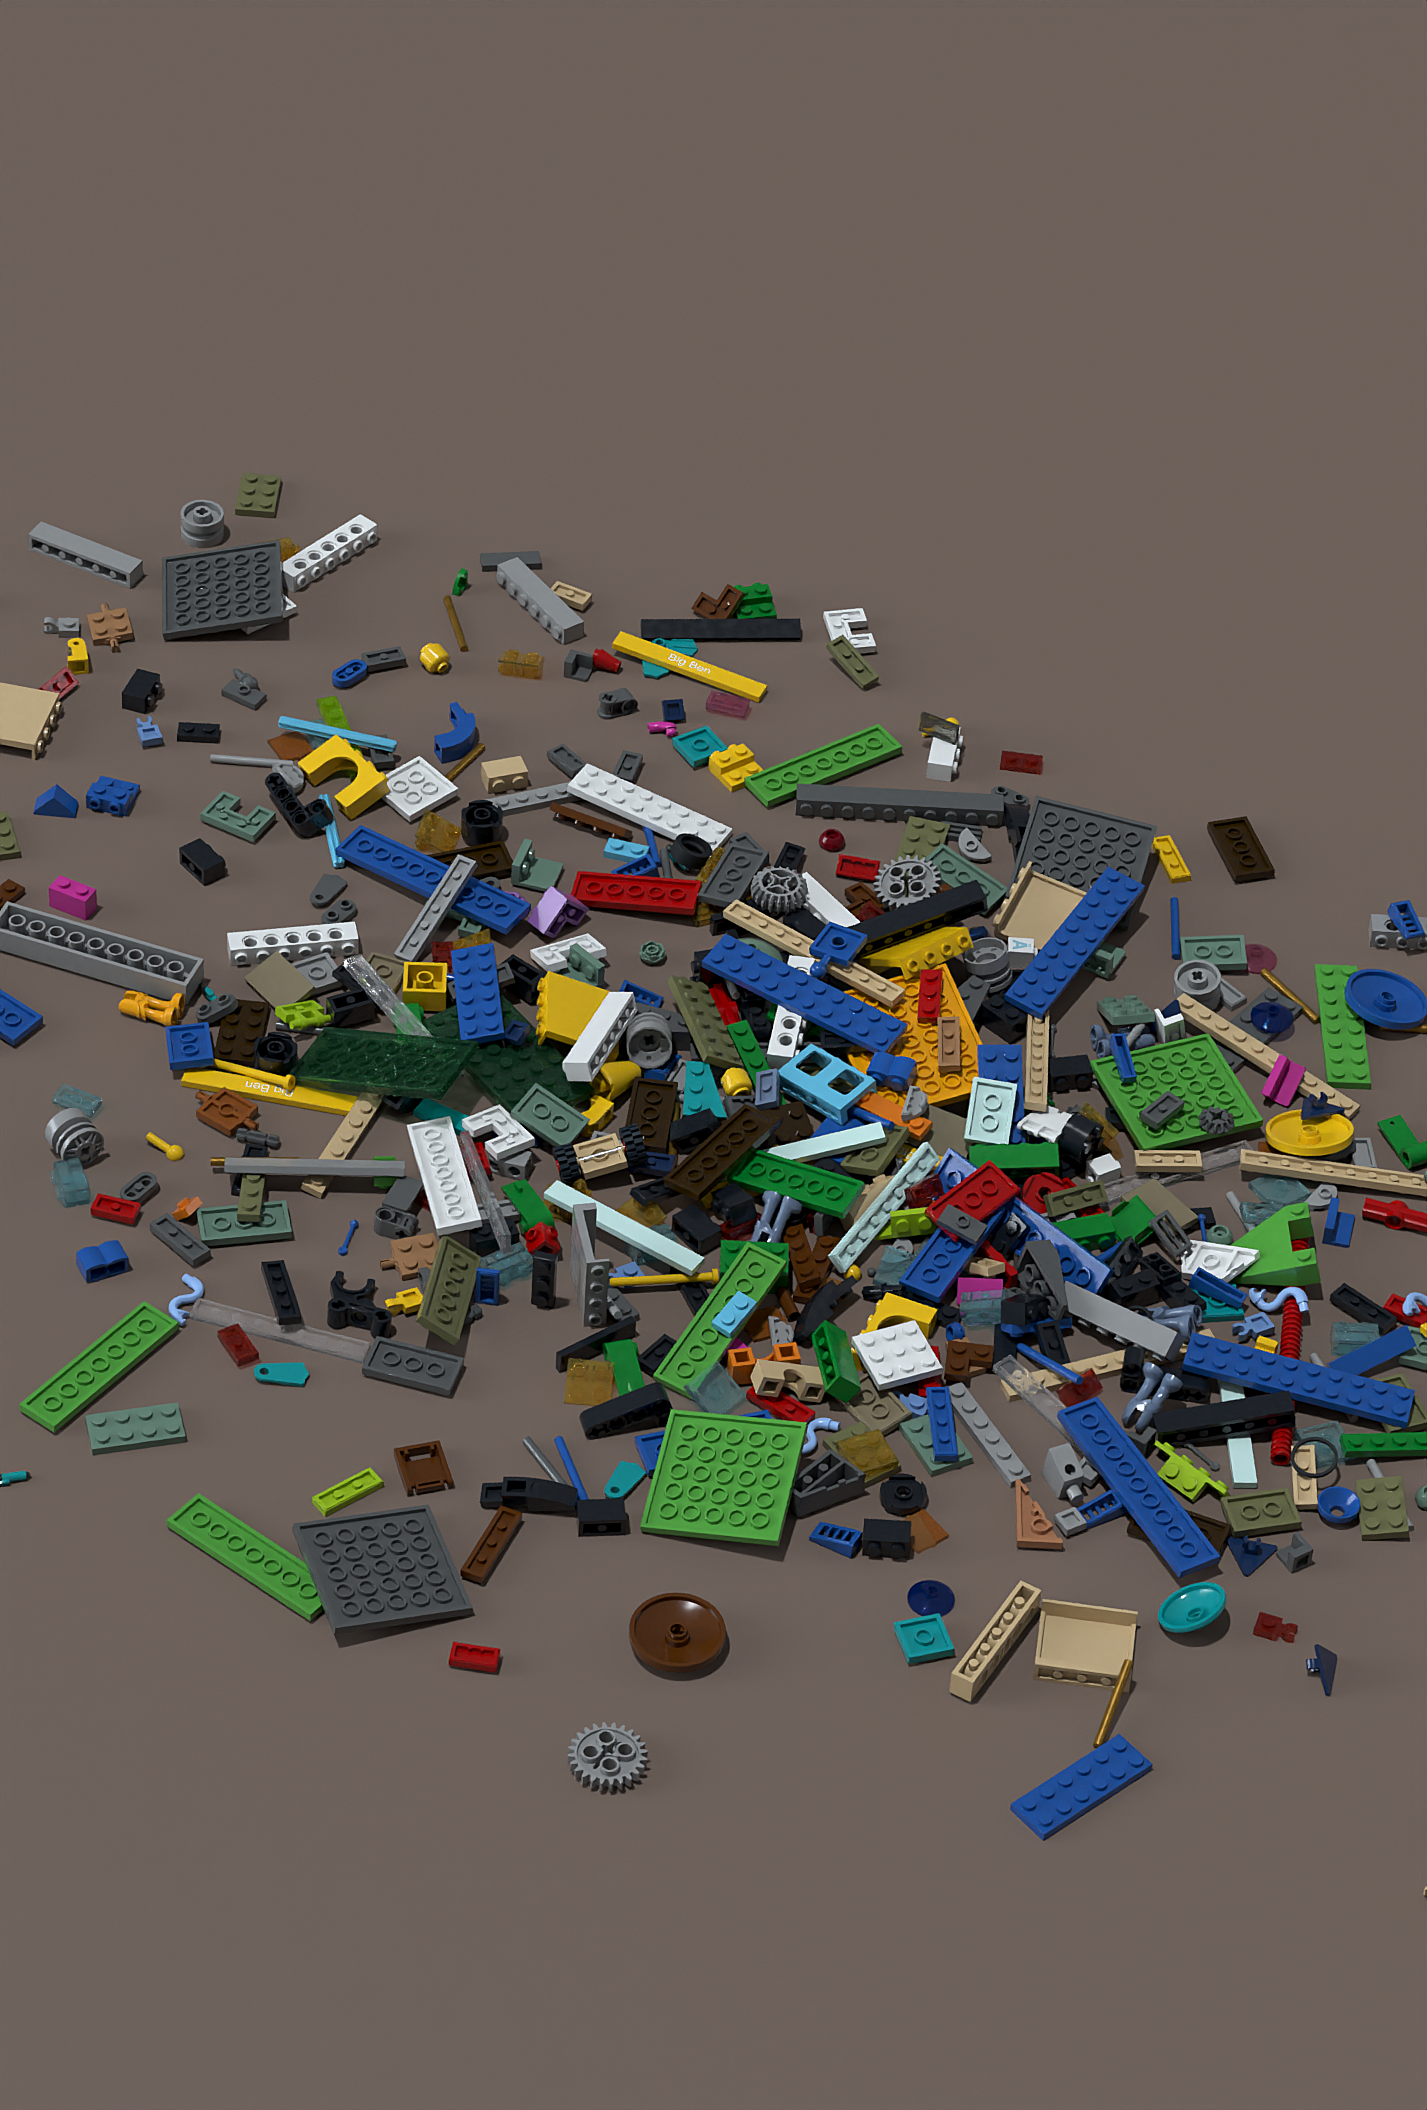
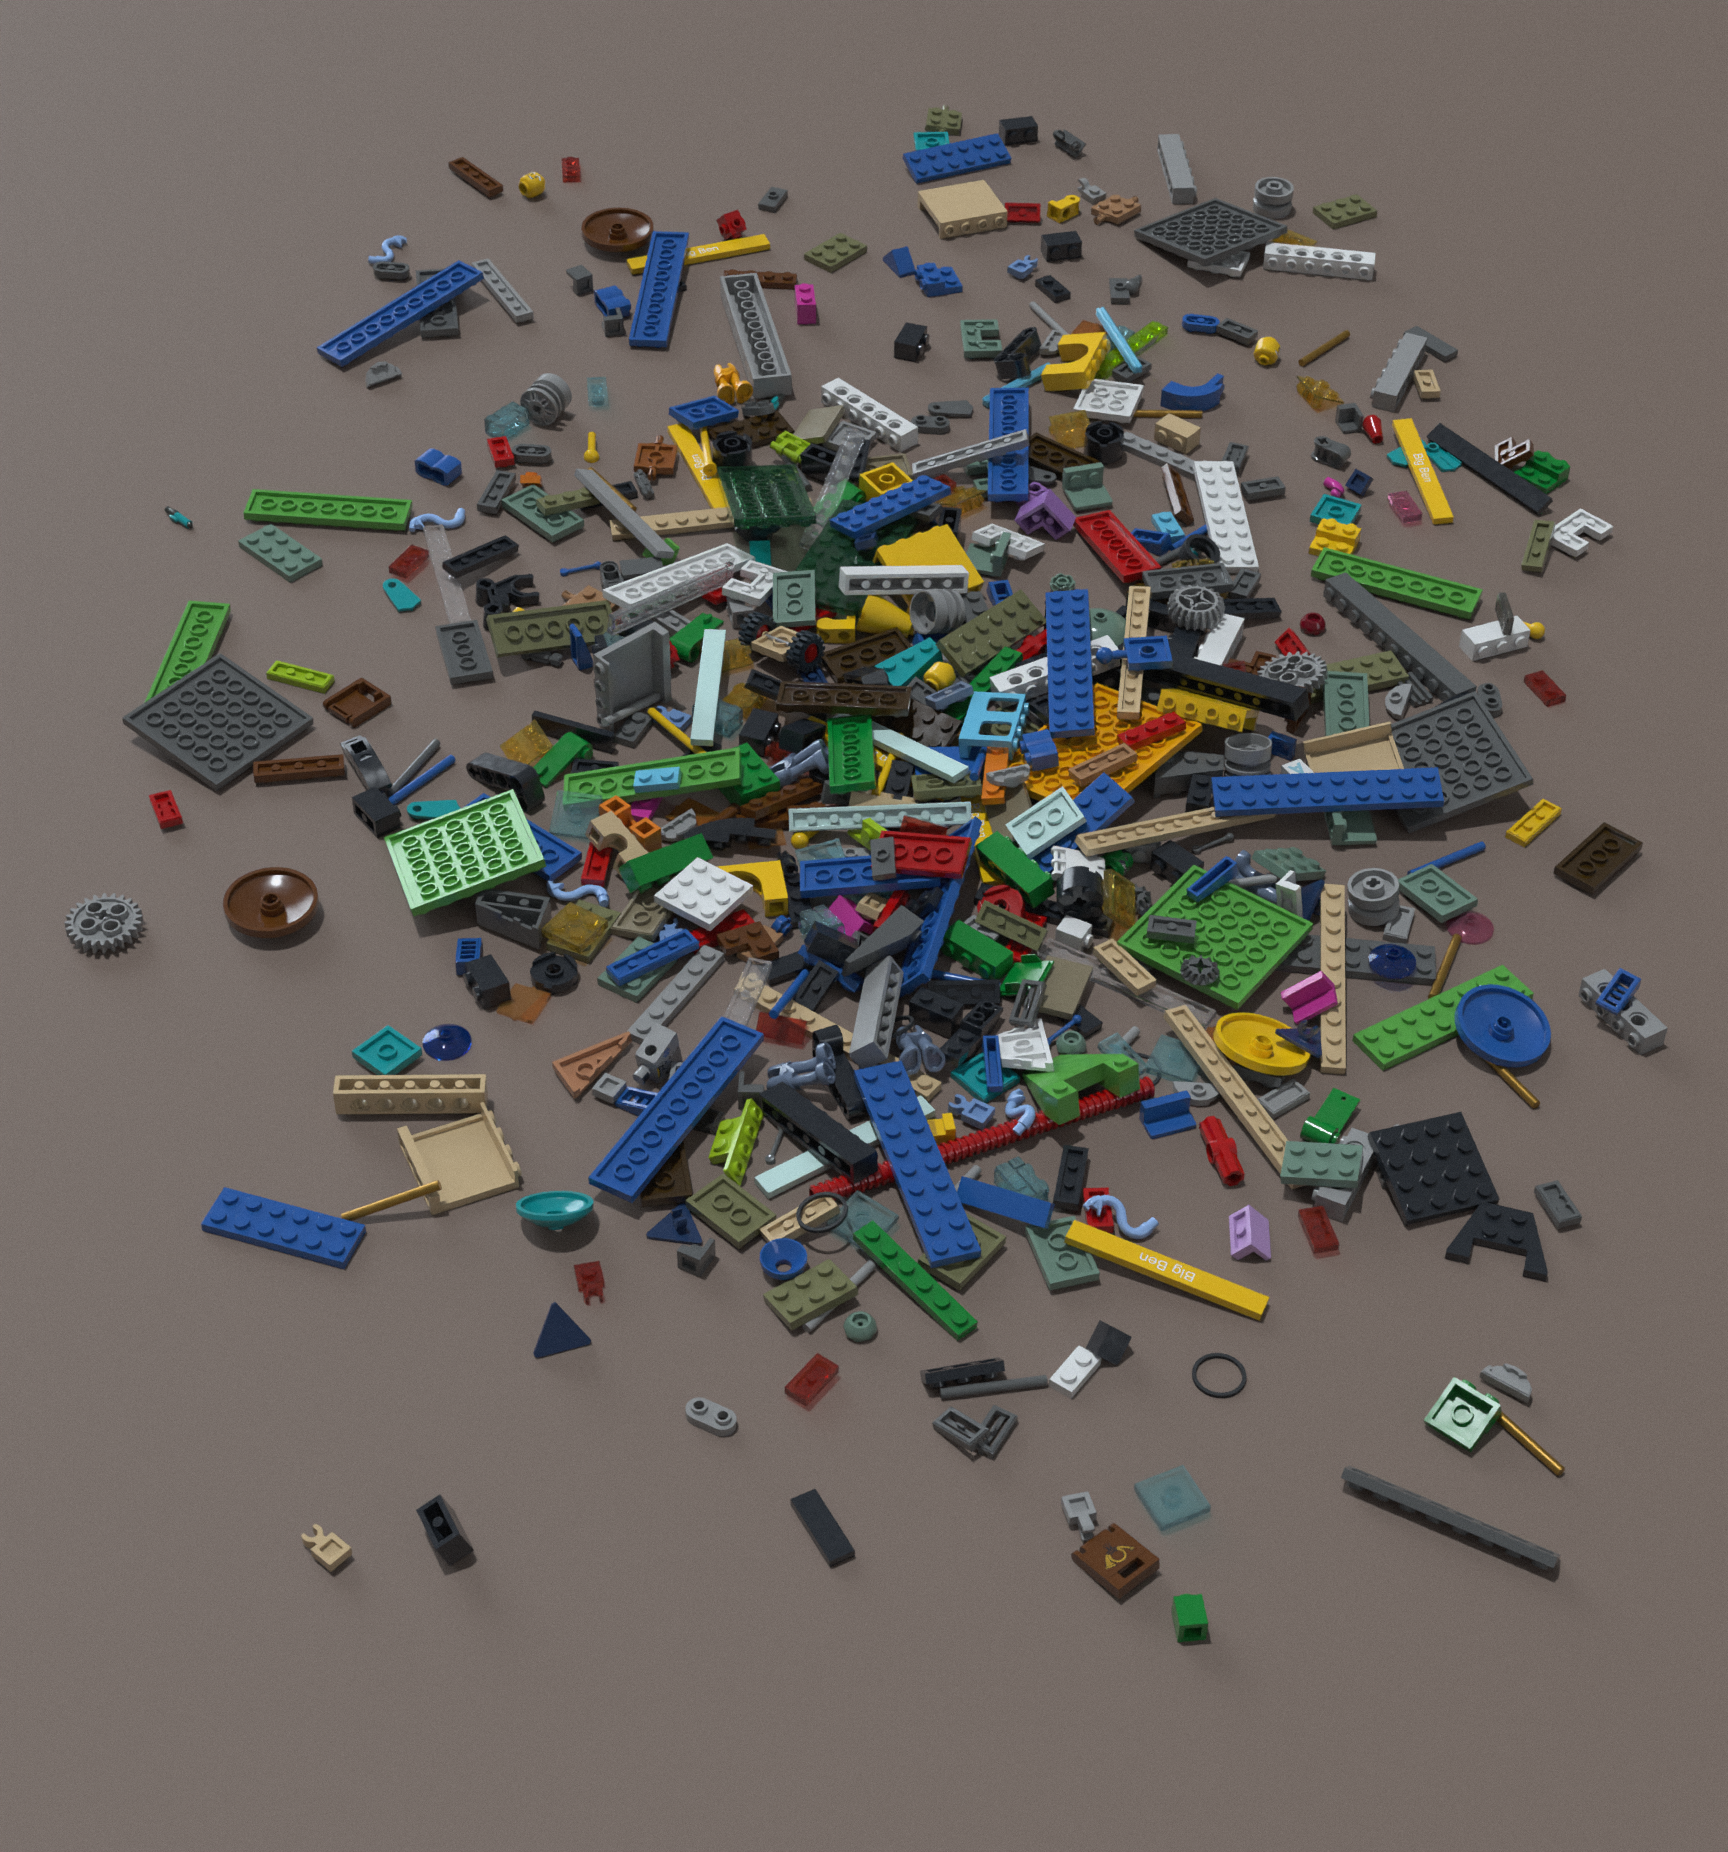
camera: 60 degrees right, 0 degrees up
green tile [452,568,468,597] -> none

